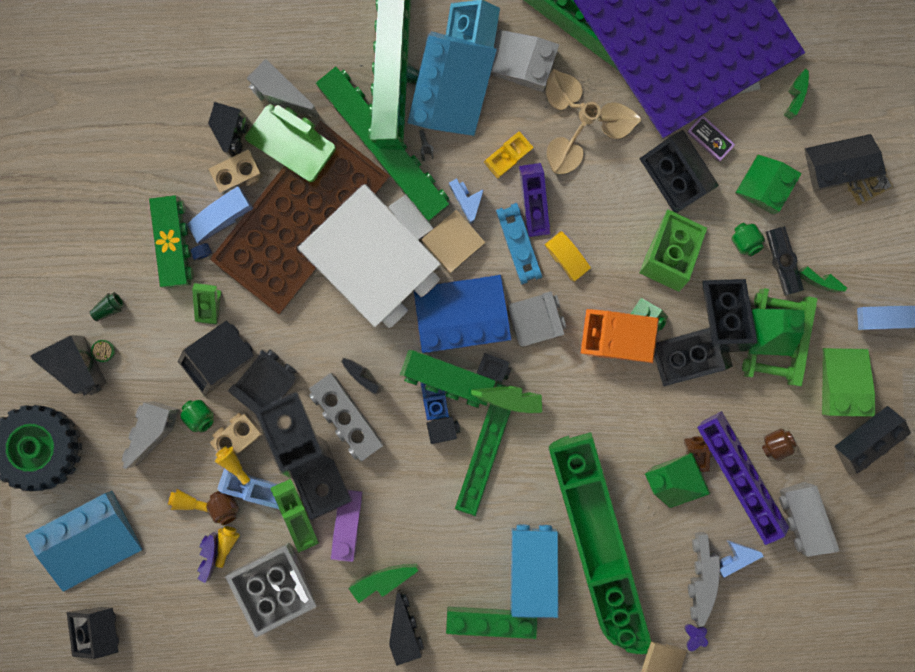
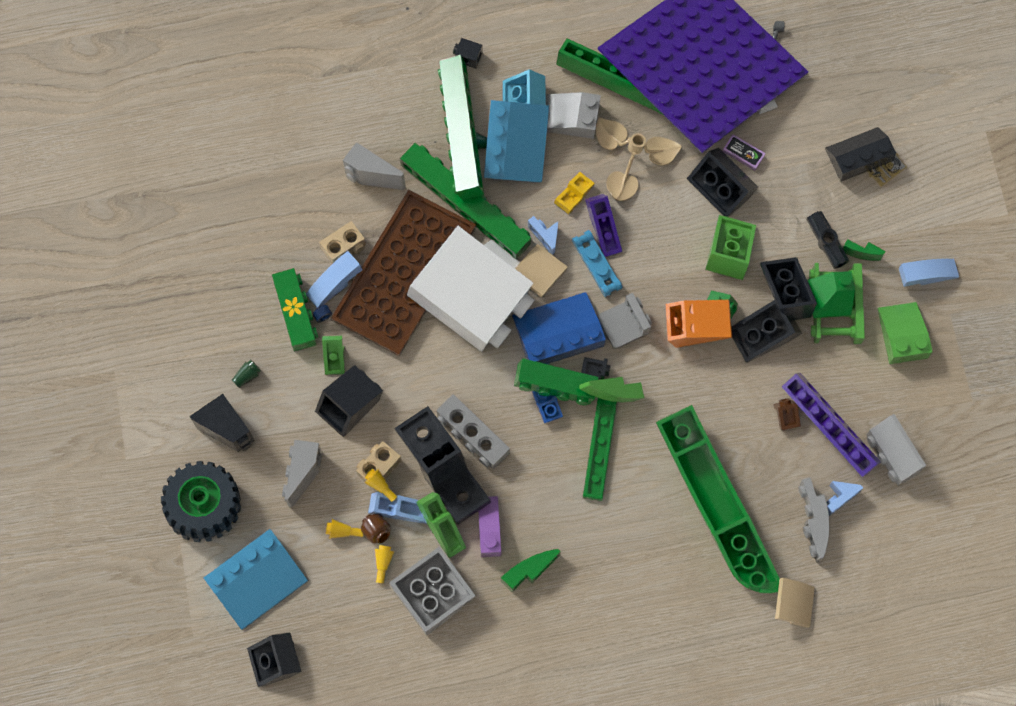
camera: 10 degrees left, 15 degrees down
tile [91,340,115,362] -> none
green head [180,400,214,433] -> none
dark purple slope [197,532,218,583] -> none
black slope [208,102,249,158] -> none
black panel [228,349,299,413] -> none
bracket [245,104,336,182] -> none
black slope [341,357,382,395] -> none
black slope [389,589,425,666] -> none
dark grey hand [419,129,434,161] -> none
black brick [426,416,461,444] -> none
green brick [446,606,538,639] -> none
dark azure slope [510,524,558,618] -> none
yellow slope [544,231,591,282] -> none
green slope [645,452,711,508] -> none
dark purple piece [684,624,708,651] -> none
green head [731,222,765,257] -> none
green slope [735,154,802,215] -> none
reddish brown head [762,428,797,461] -> none
green slope [784,68,809,120] -> none
black slope [834,406,911,475] -> none

